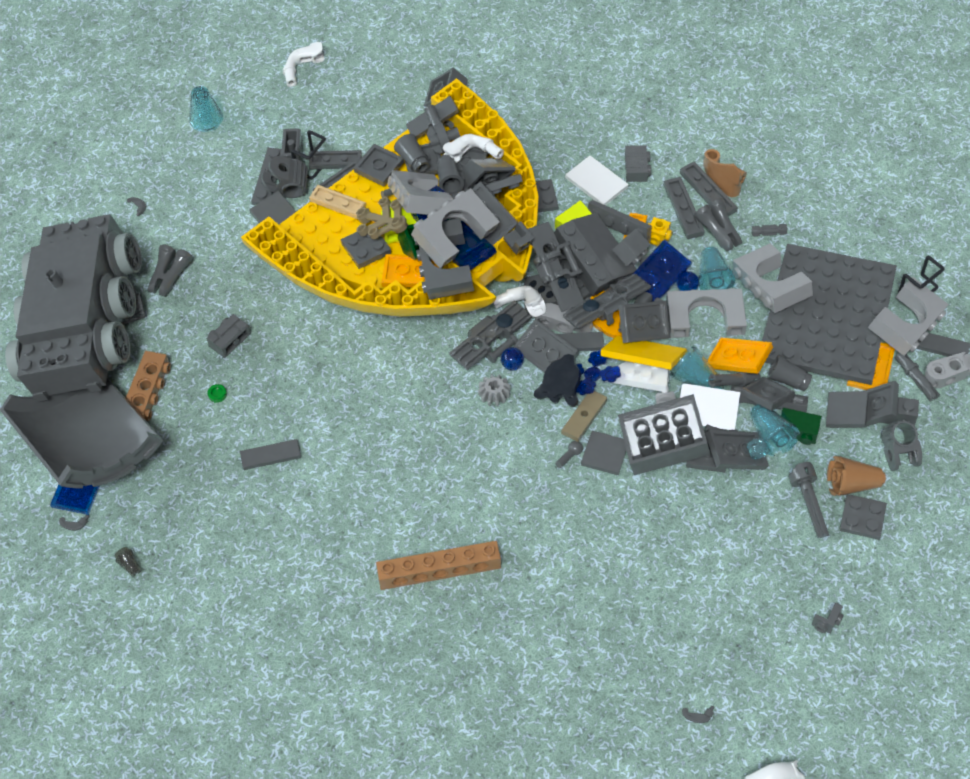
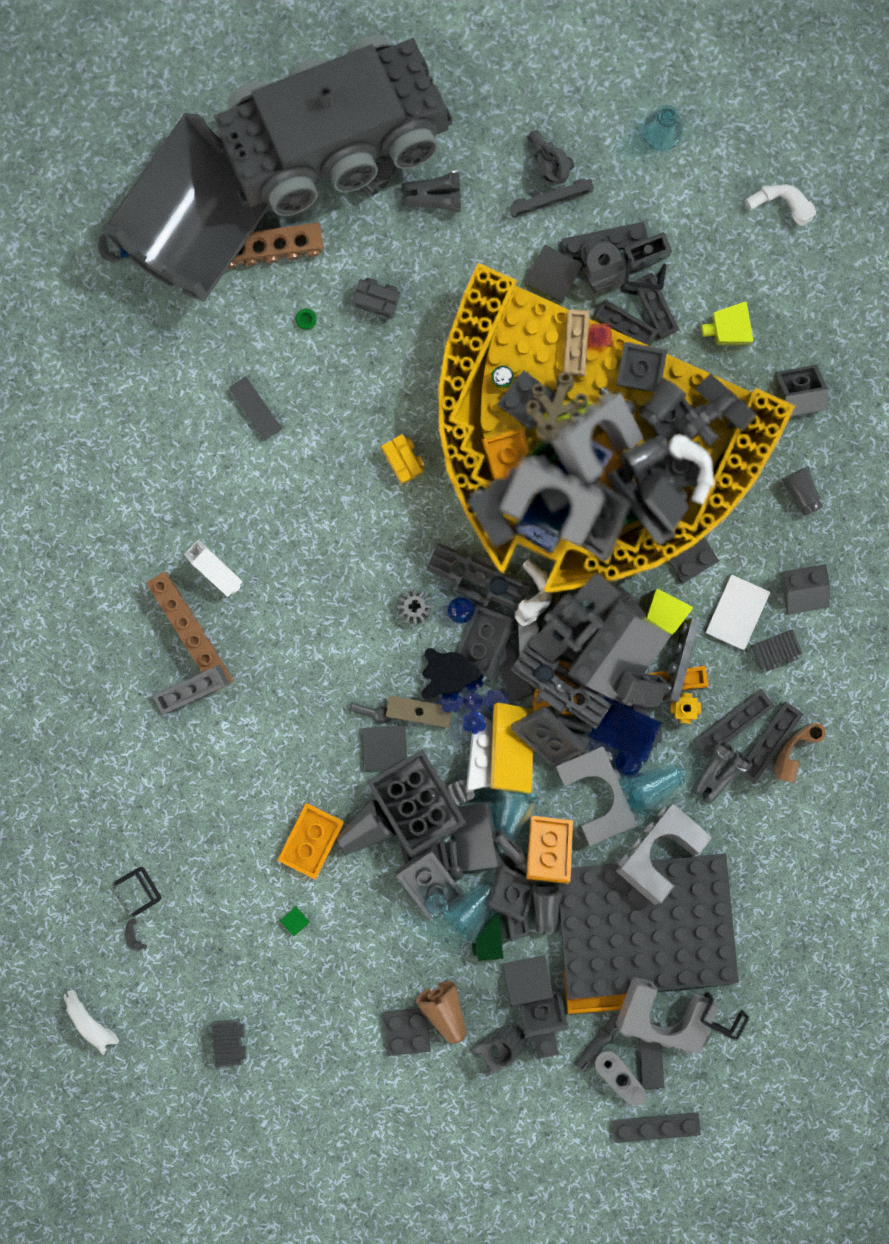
camera: 70 degrees right, 30 degrees up
clear smoke cone [114,547,142,577] -> none
dark grey piece [127,197,146,216] -> none
dark grey panel [503,221,534,255] -> none
dark grey axle [751,224,788,237] -> none
dark grey piece [788,462,829,538] -> none
dark grey bracket [811,602,844,634] -> none
none -> black piece [113,867,161,917]
none -> dark grey plate [153,664,229,715]
none -> white slope [184,539,242,597]
none -> dark grey brick [212,1019,247,1067]
none -> light orange plate [277,802,345,880]
none -> green tile [280,906,310,936]
none -> dark grey cone [336,799,397,854]
none -> yellow brick [381,434,425,485]
none -> tile [492,365,513,388]
none -> dark grey plate [510,178,594,218]
none -> dark grey pin [527,130,574,186]
none -> clear pink plate [589,324,612,347]
none -> neon yellow torso [701,301,753,345]
none -> dark grey slope [780,564,830,615]
none -> dark grey plant [781,466,823,516]

